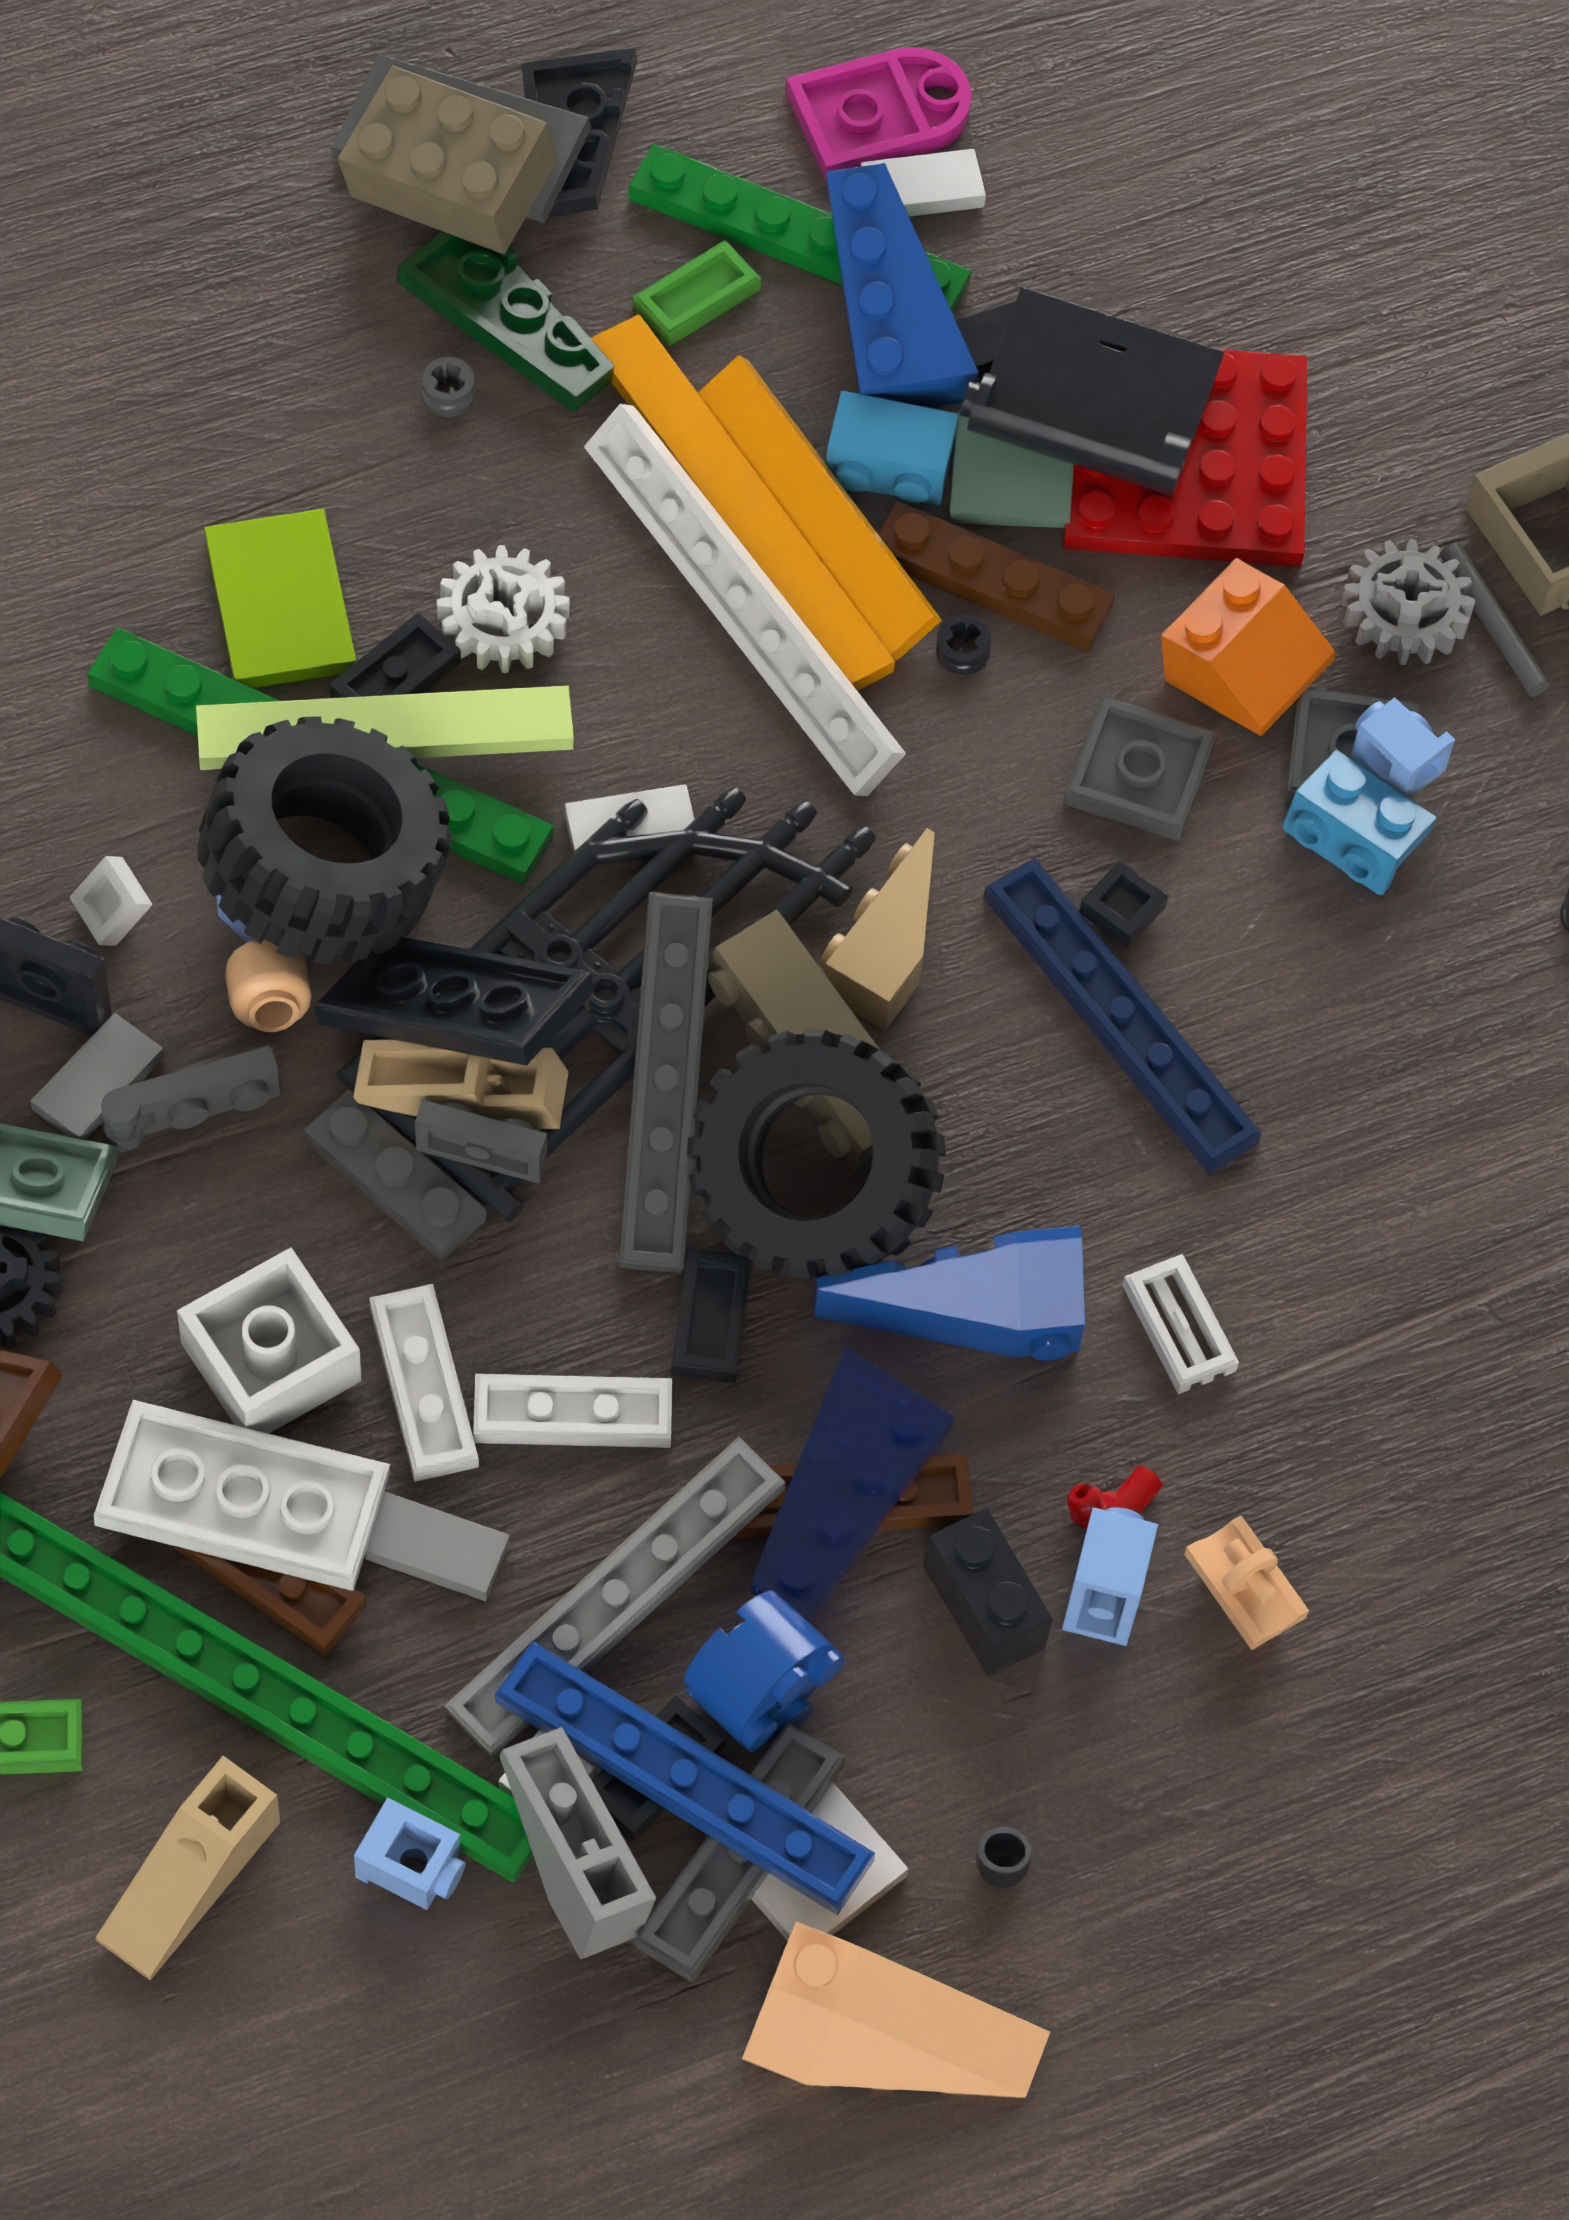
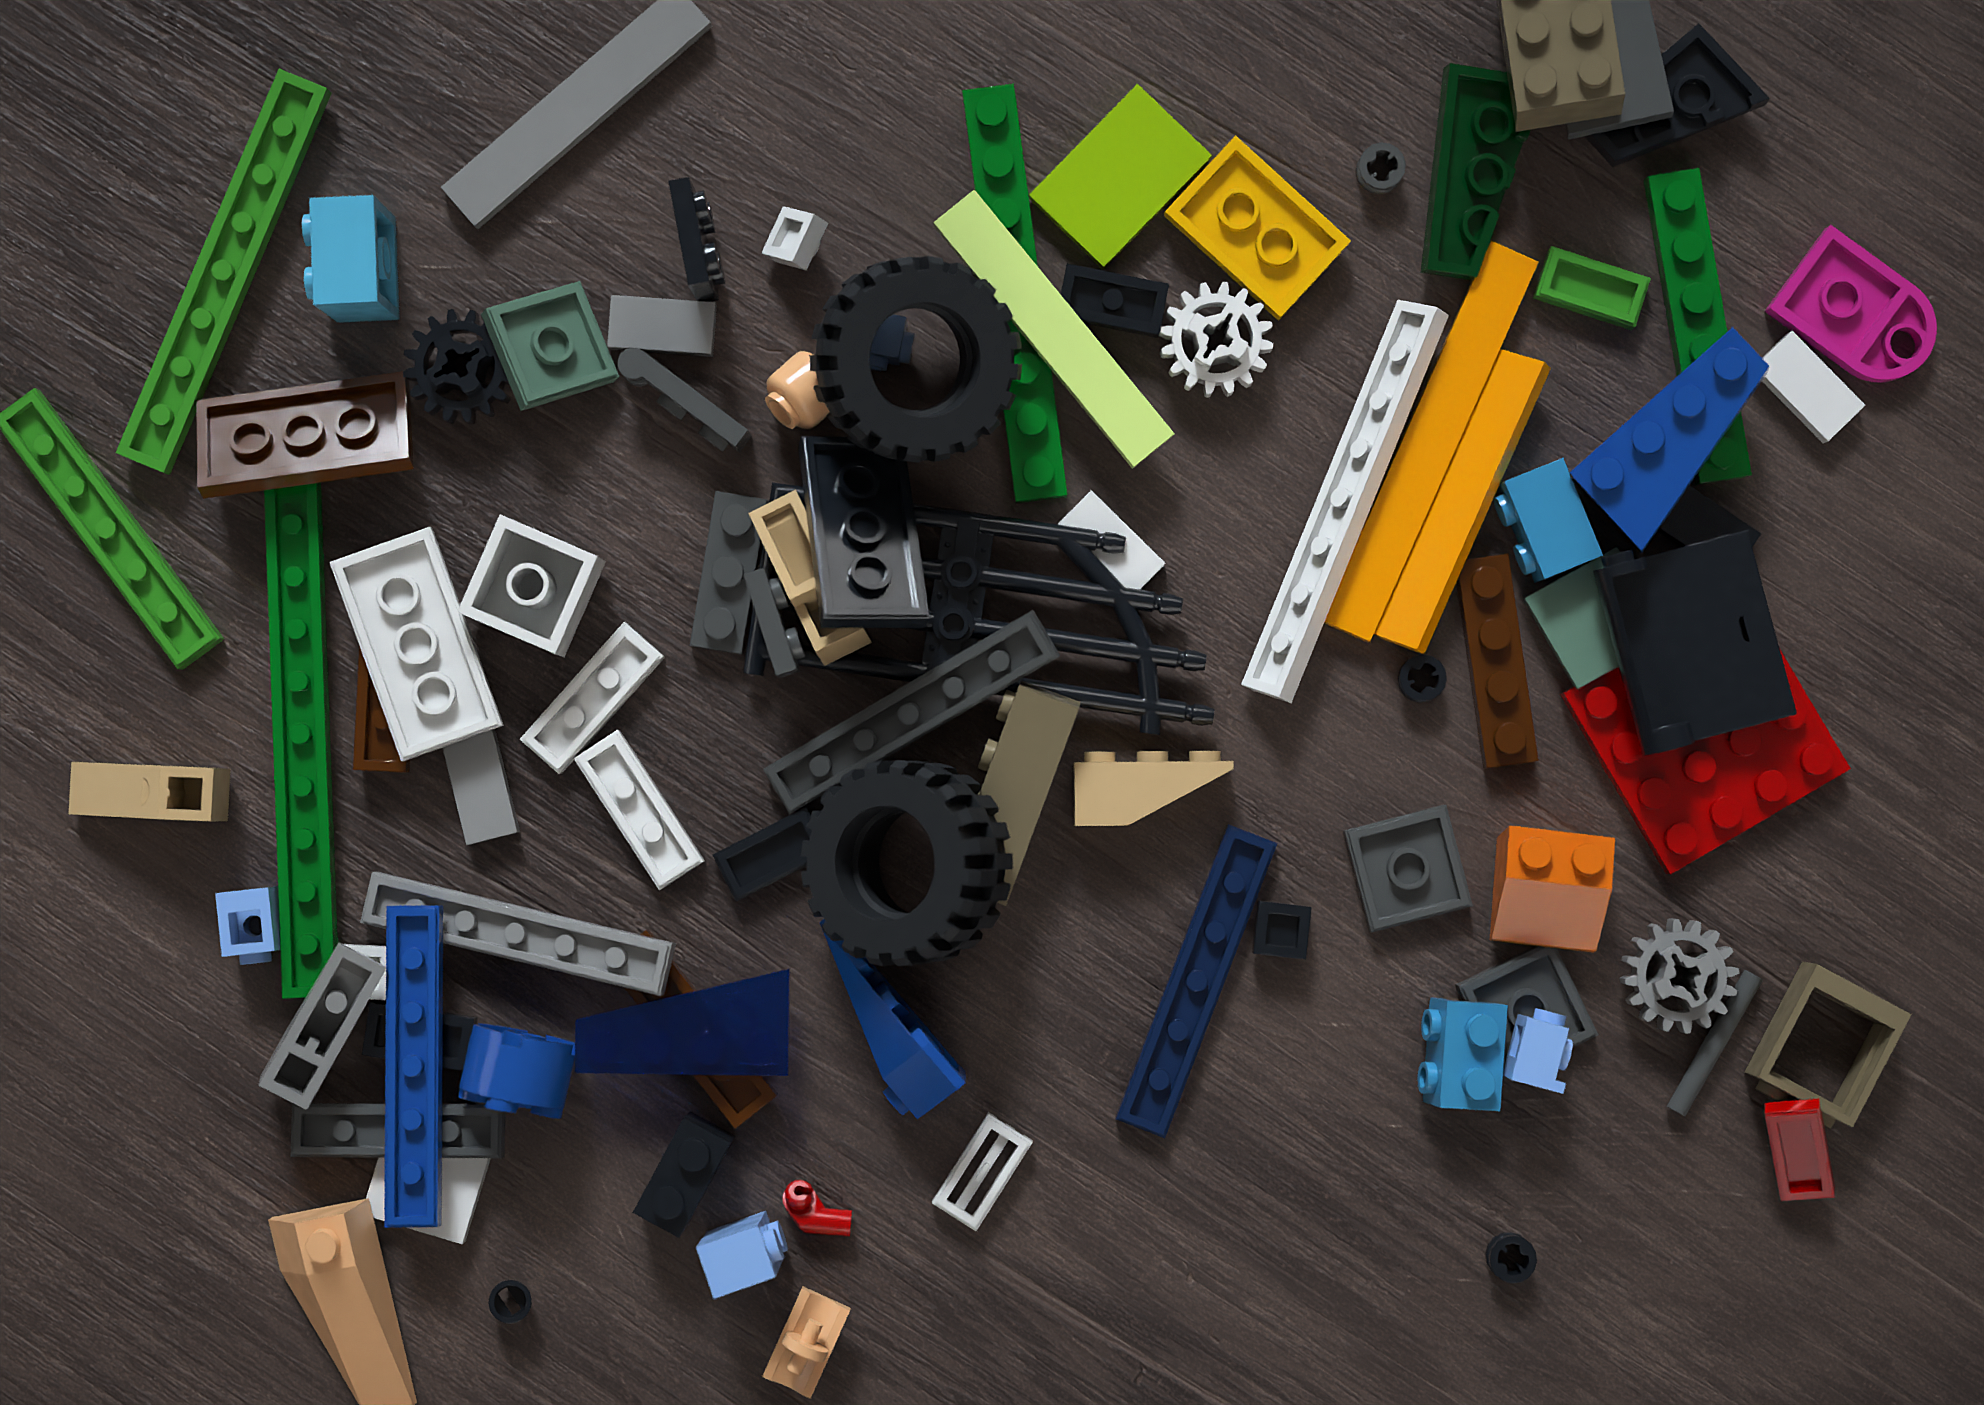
camera: 60 degrees right, 25 degrees up
none -> yellow plate [1164,135,1351,321]

